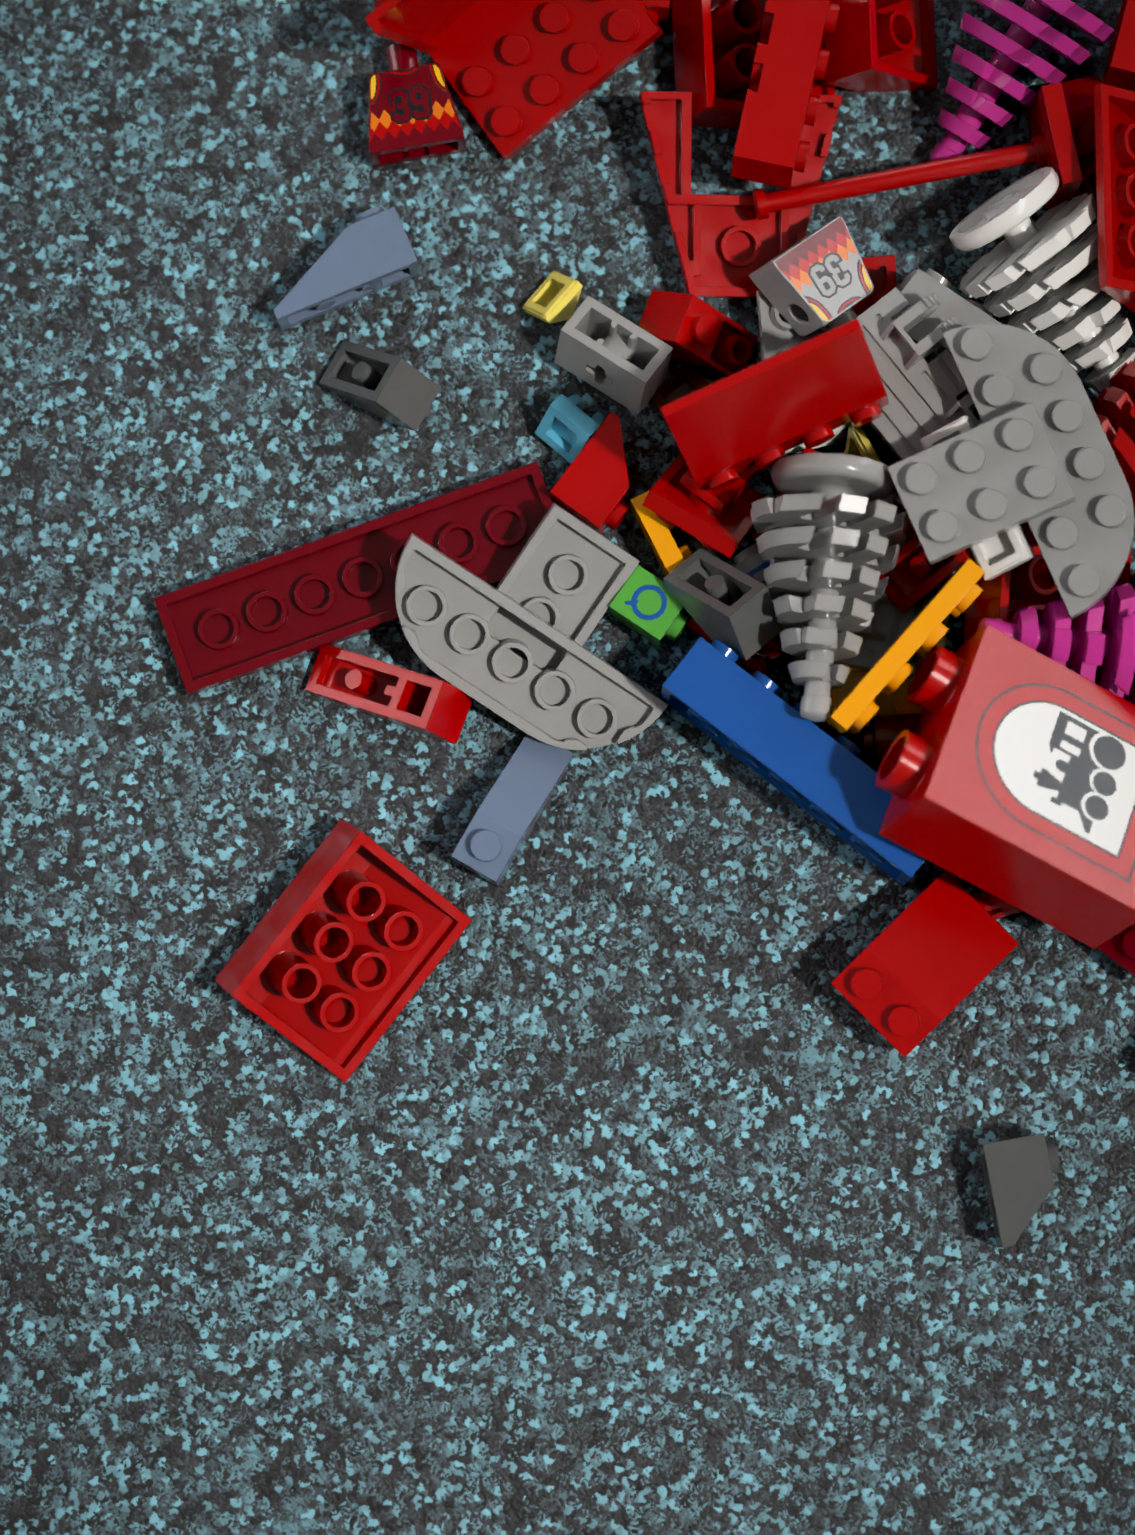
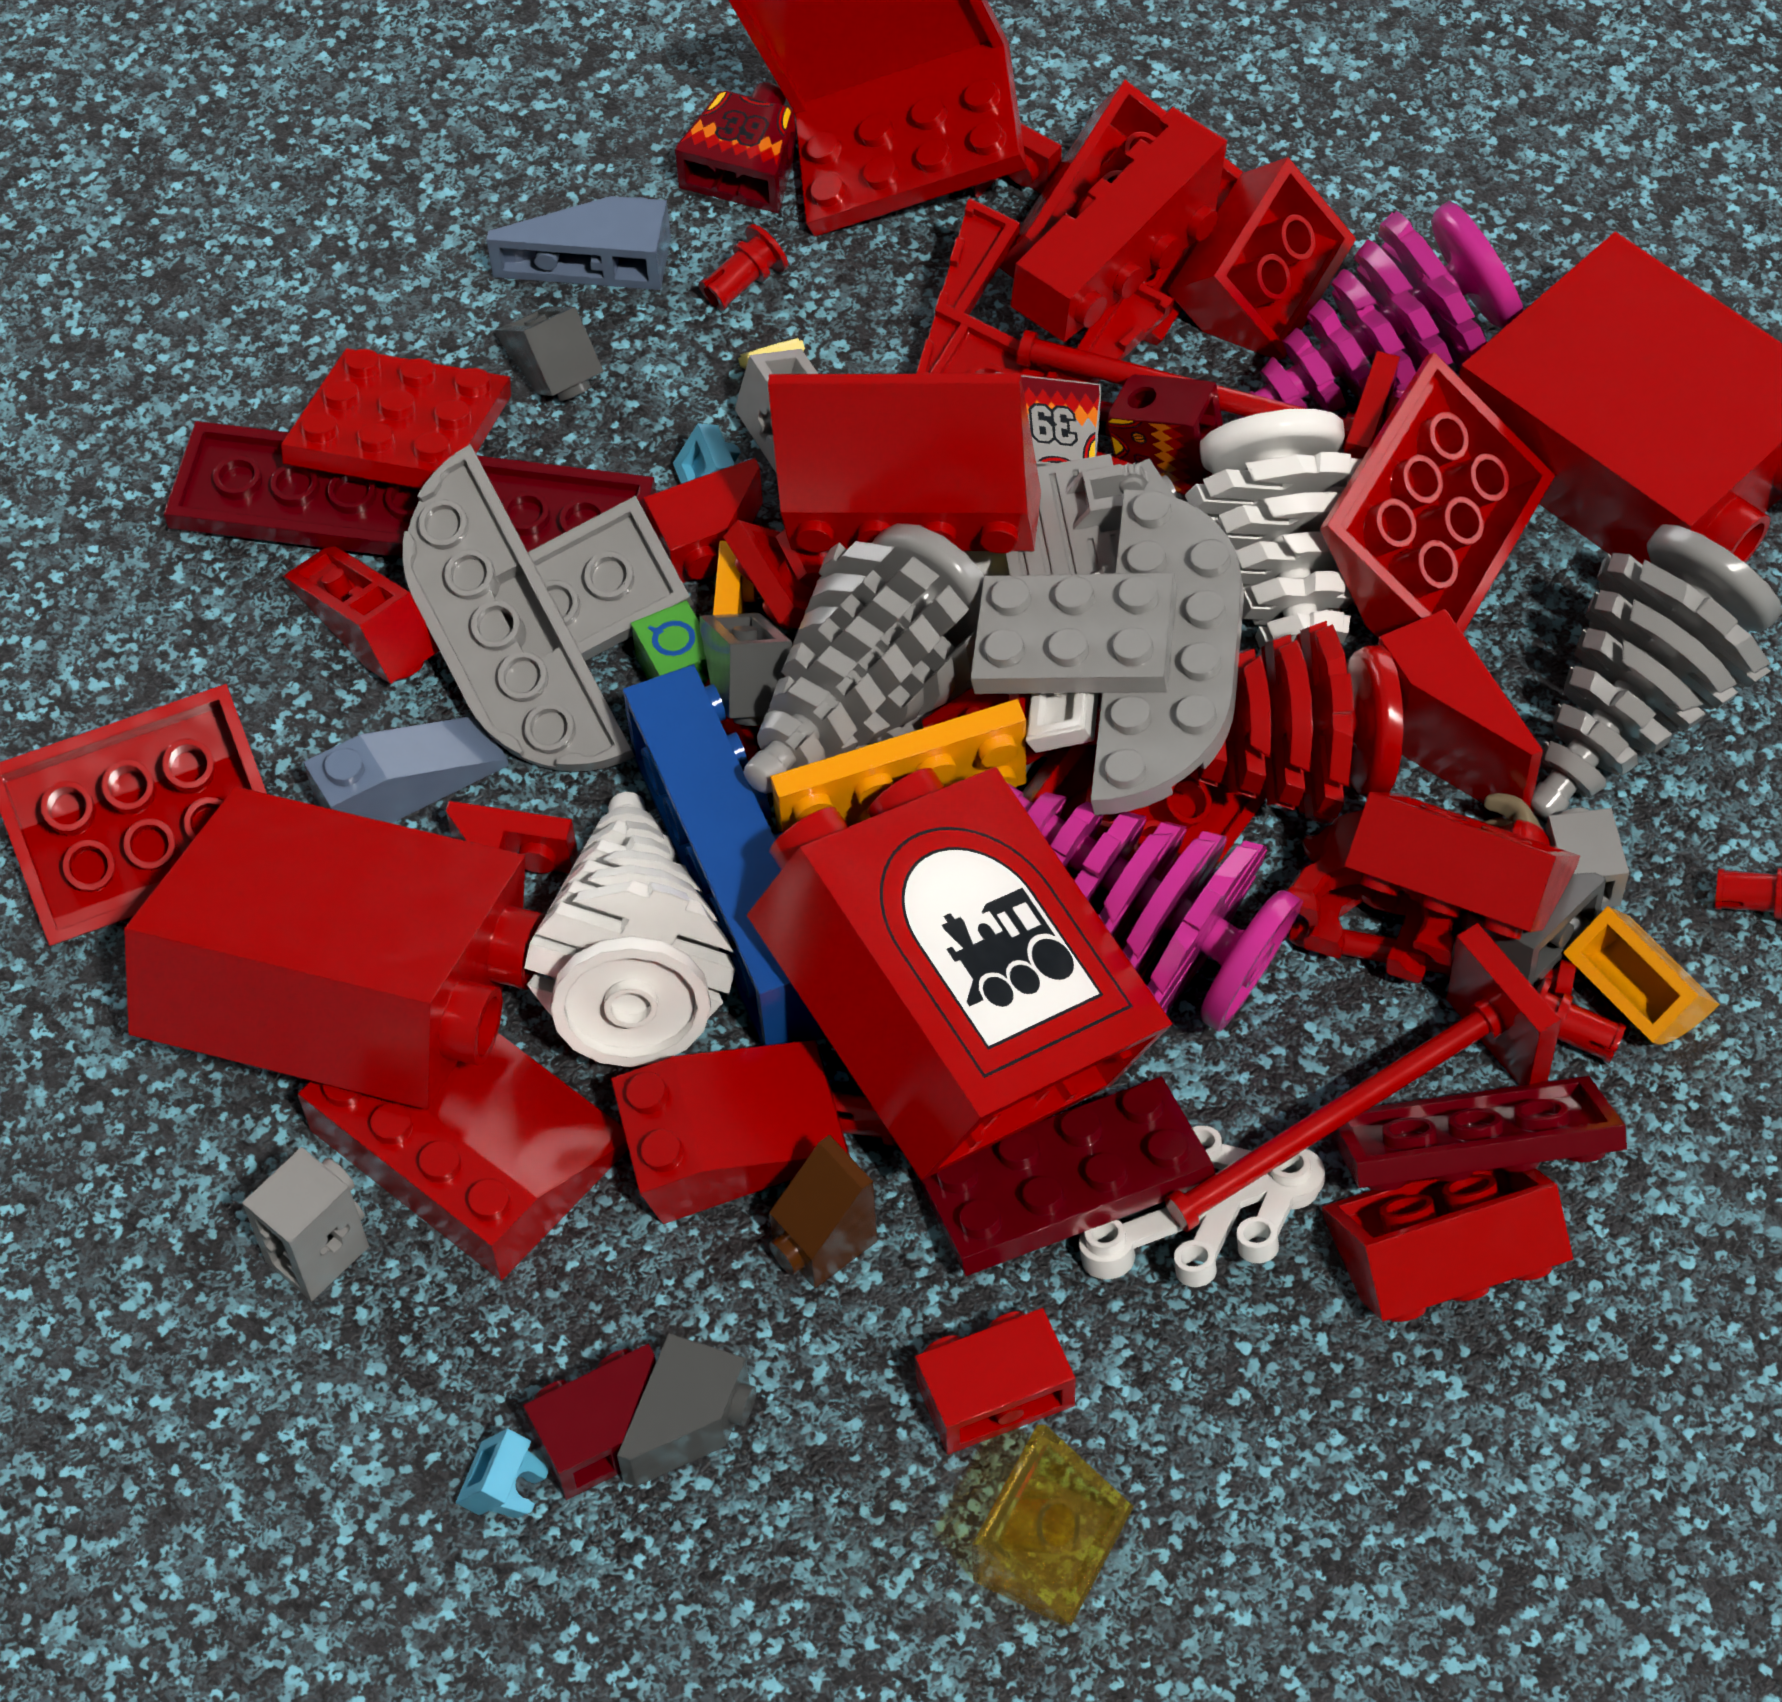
camera: 25 degrees right, 25 degrees down
none -> red brick [124,786,546,1110]
none -> light grey brick [242,1147,369,1302]
none -> red plate [281,348,511,489]
none -> red slope [298,1033,629,1281]
none -> red slope [446,801,578,873]
none -> medium azure tile [456,1428,548,1518]
none -> dark red slope [523,1343,656,1500]
none -> white plant [524,791,735,1067]
none -> red pin [698,224,789,311]
none -> reddish brown slope [769,1134,877,1289]
none -> dark red torso [1098,374,1223,495]

